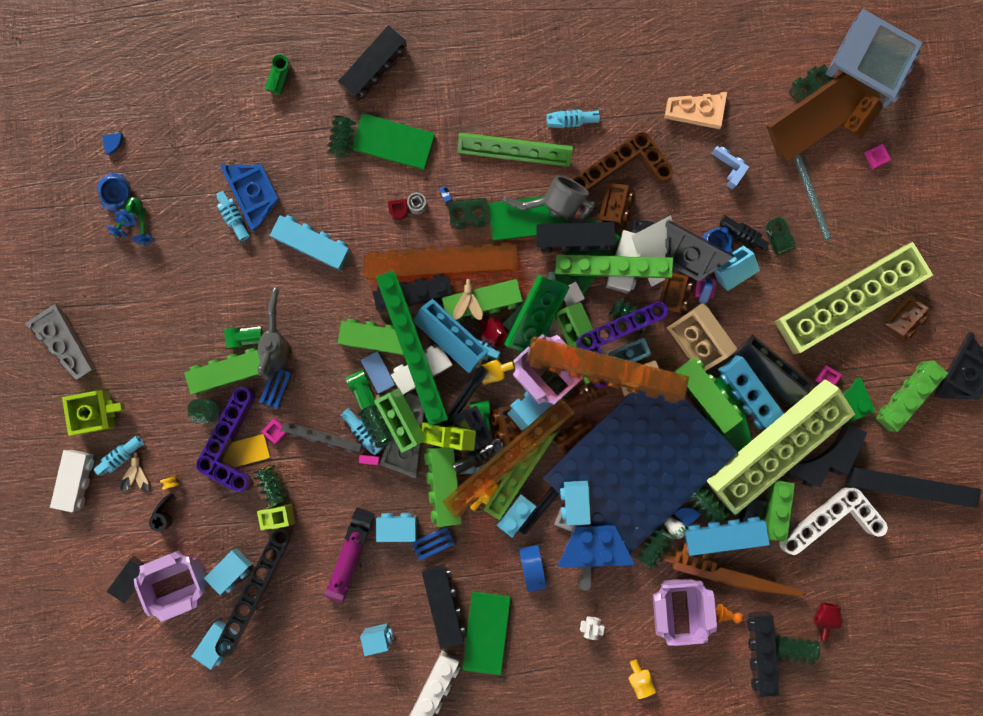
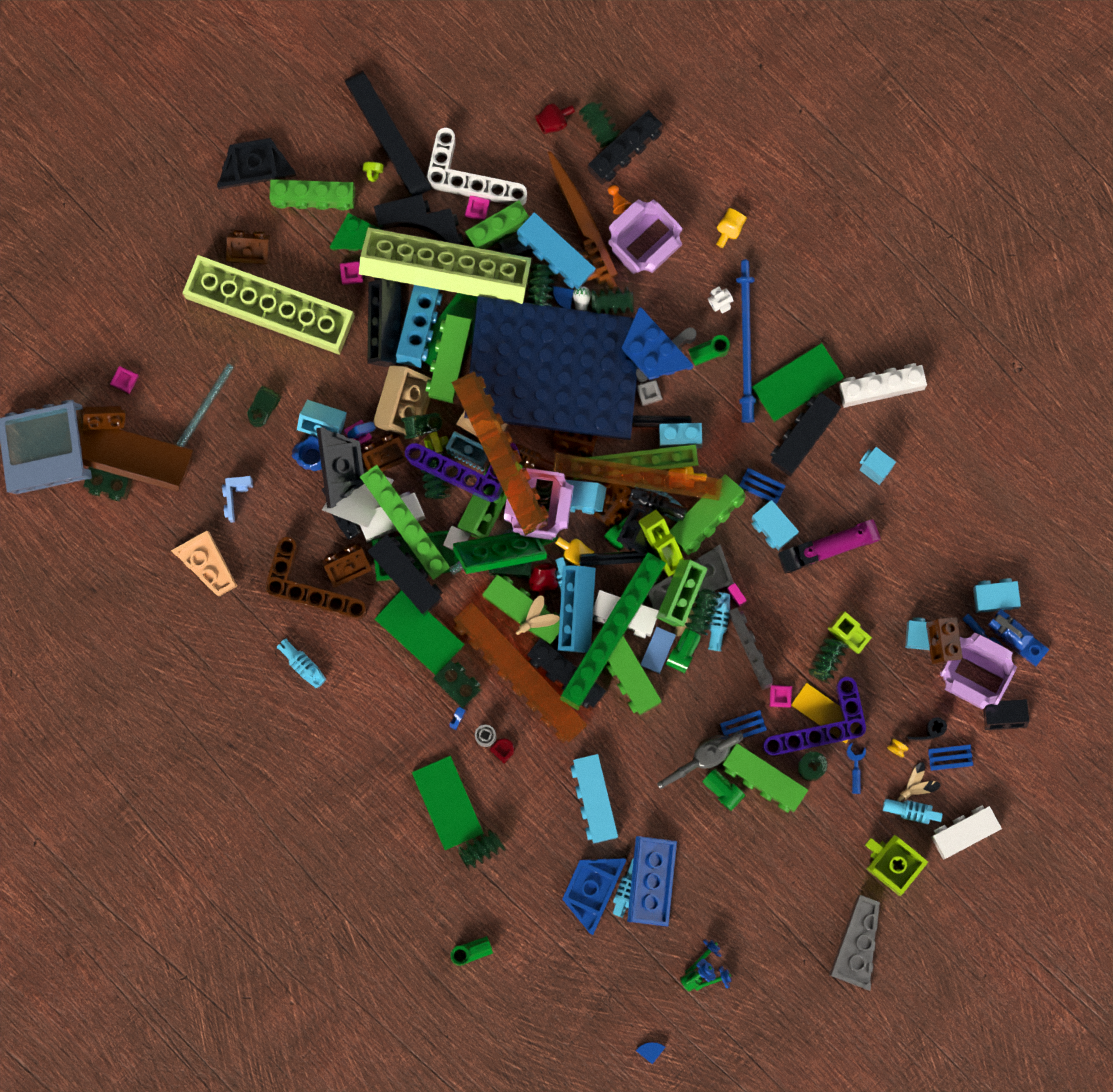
camera: 130 degrees left, 5 degrees down
blue hair [97,172,131,211] -> none
black beam [215,529,291,657] -> none
black brick [338,25,407,102] -> none
bright green plate [458,133,573,167] -> none
dark grey piece [502,175,595,223] -> none
blue brick [519,545,547,592] -> none
medium azure brick [560,481,591,525] -> none
black hinge [719,215,769,250] -> none
none -> lime tile [363,162,384,182]
none -> clear green piece [401,413,442,439]
none -> lime tile [423,432,449,454]
none -> dark pink tile [465,195,490,221]
none -> blue tile [627,836,677,926]
none -> green piece [688,335,730,366]
none -> blue bar [736,259,756,423]
none -> blue piece [846,743,866,794]
none -> reddish brown bracket [926,617,963,665]
none -> blue tile [928,745,973,771]
none -> blue piece [962,614,1003,647]
none -> blue plate [987,609,1049,667]

